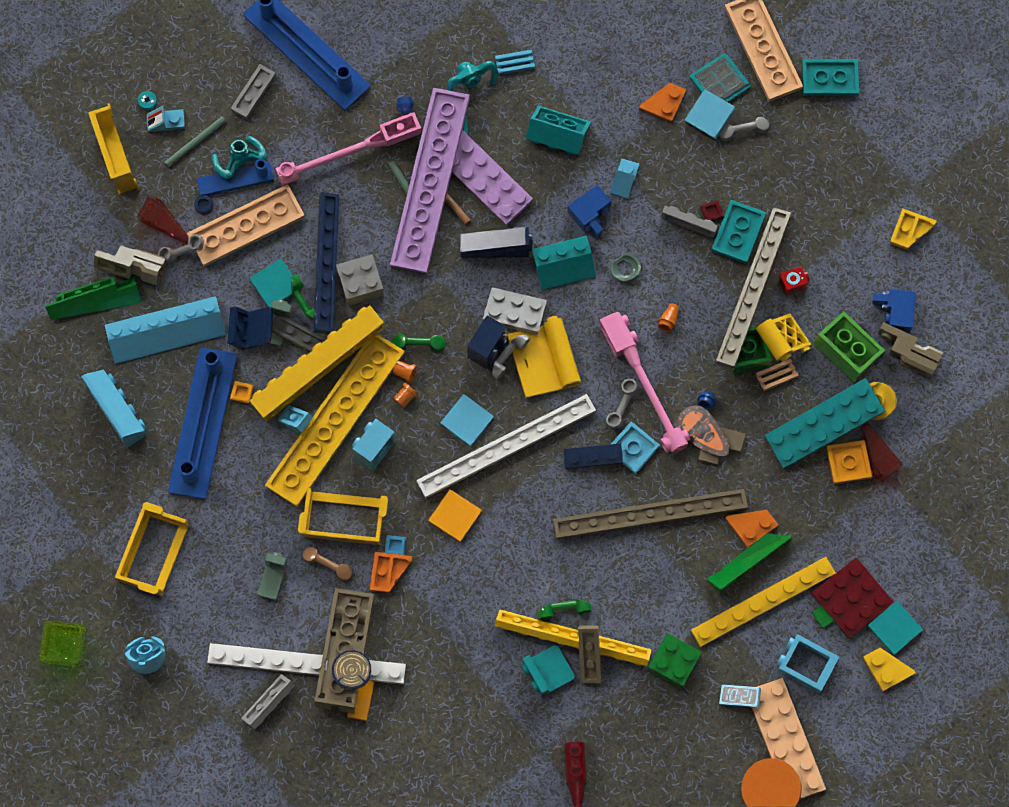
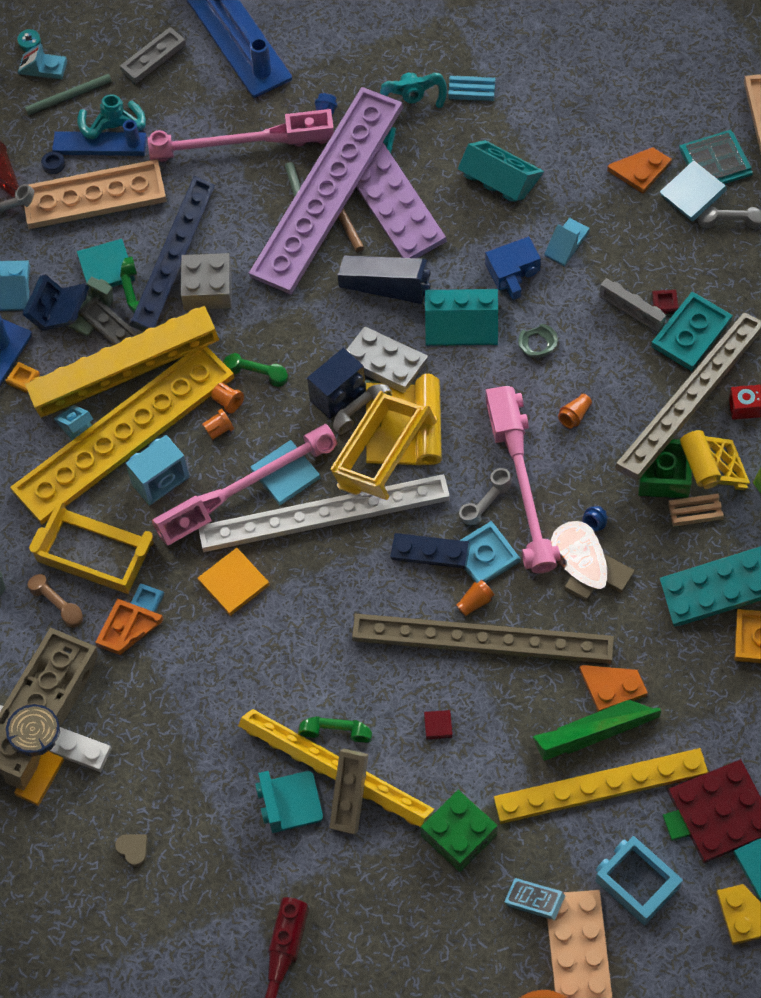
camera: 20 degrees right, 10 degrees down
none -> dark tan tile [115,834,148,867]
none -> bright pink bar [152,424,337,545]
none -> yellow piece [330,391,438,500]
none -> dark red tile [424,710,452,740]
none -> orange cone [456,580,495,617]

